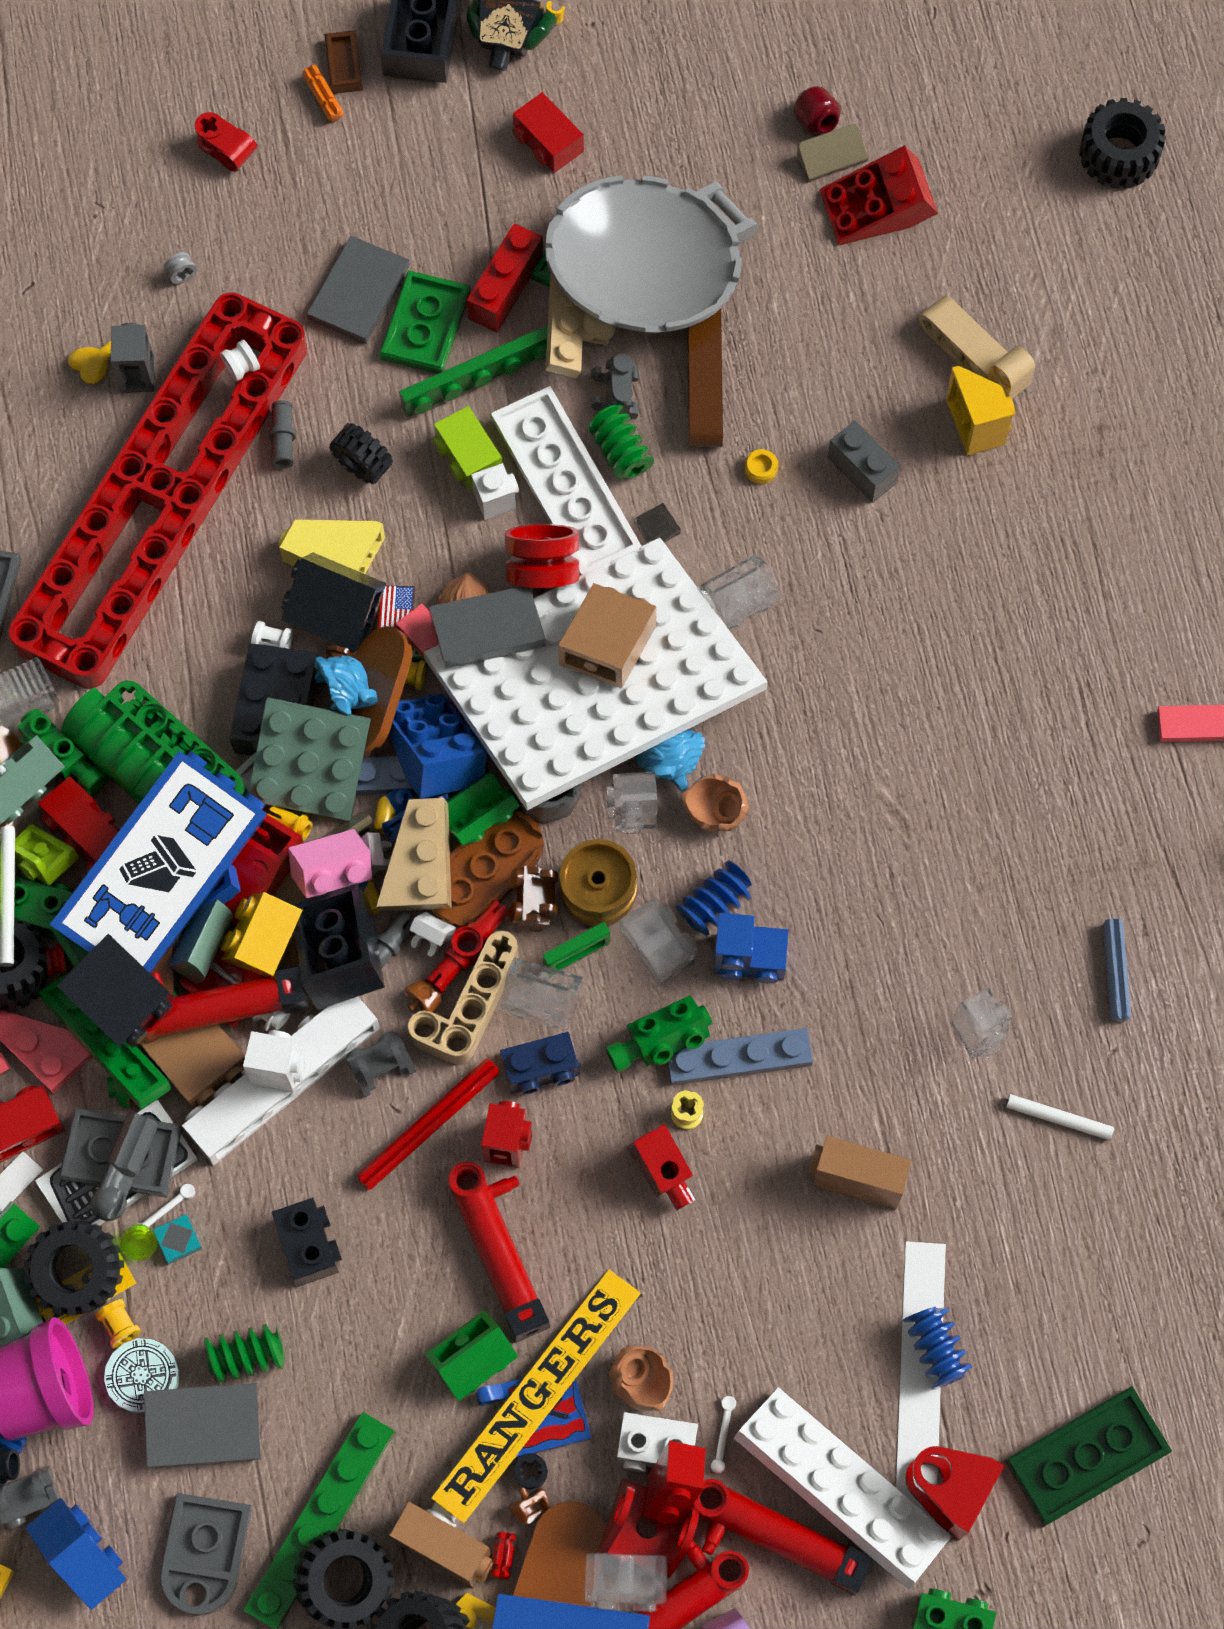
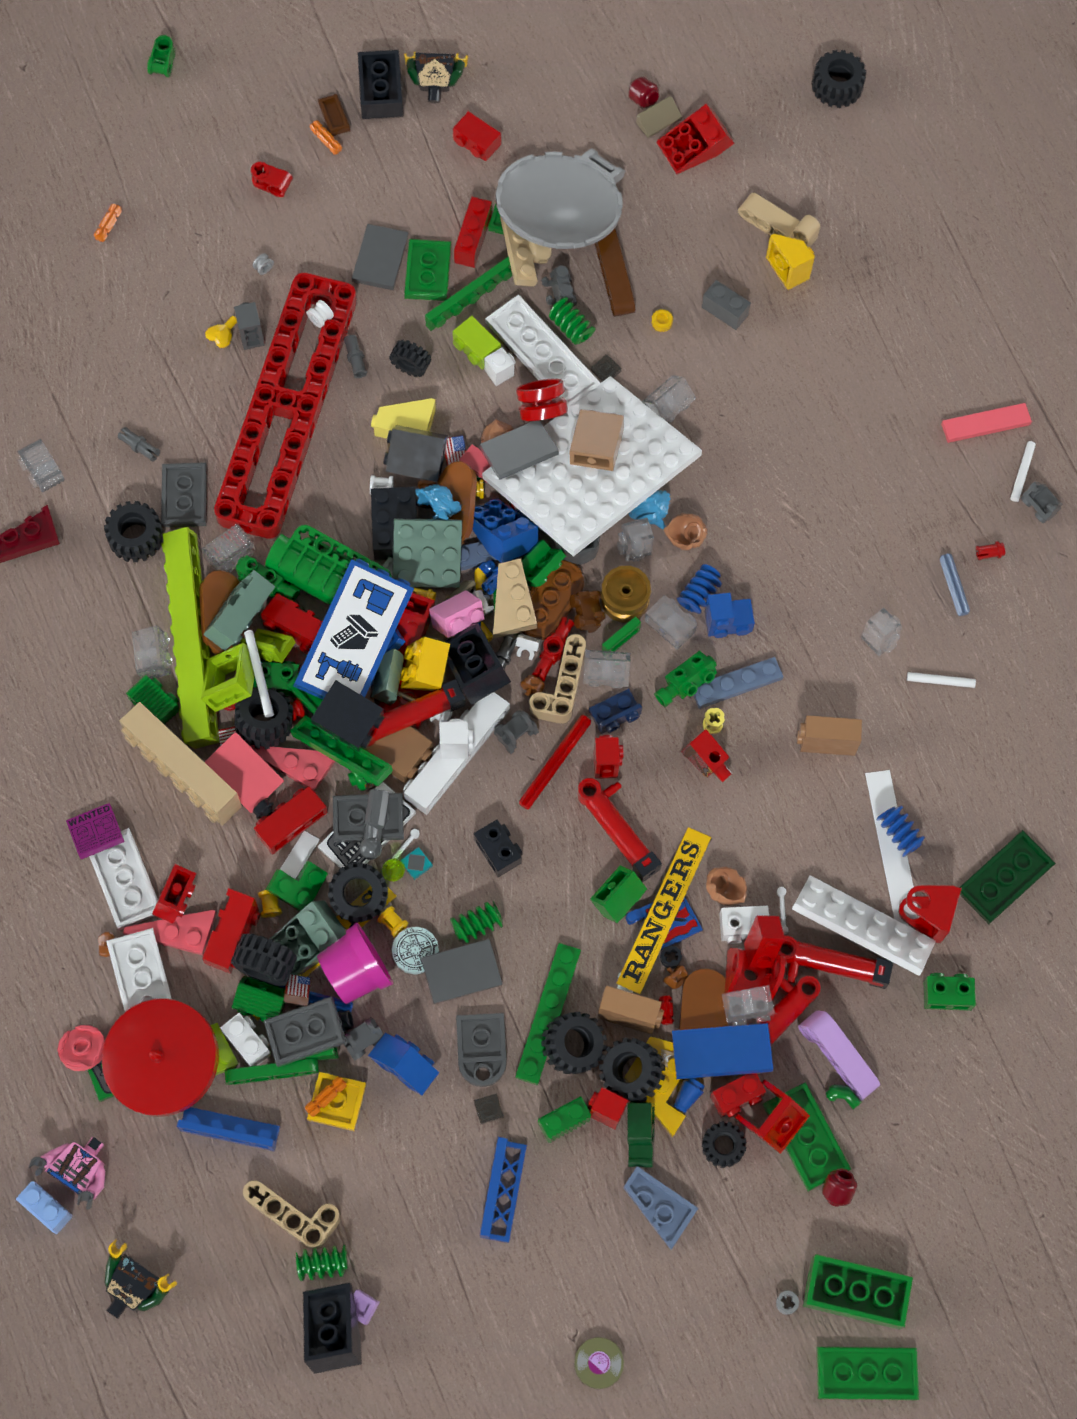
camera: 15 degrees left, 0 degrees up
none -> red pin [976,541,1005,560]

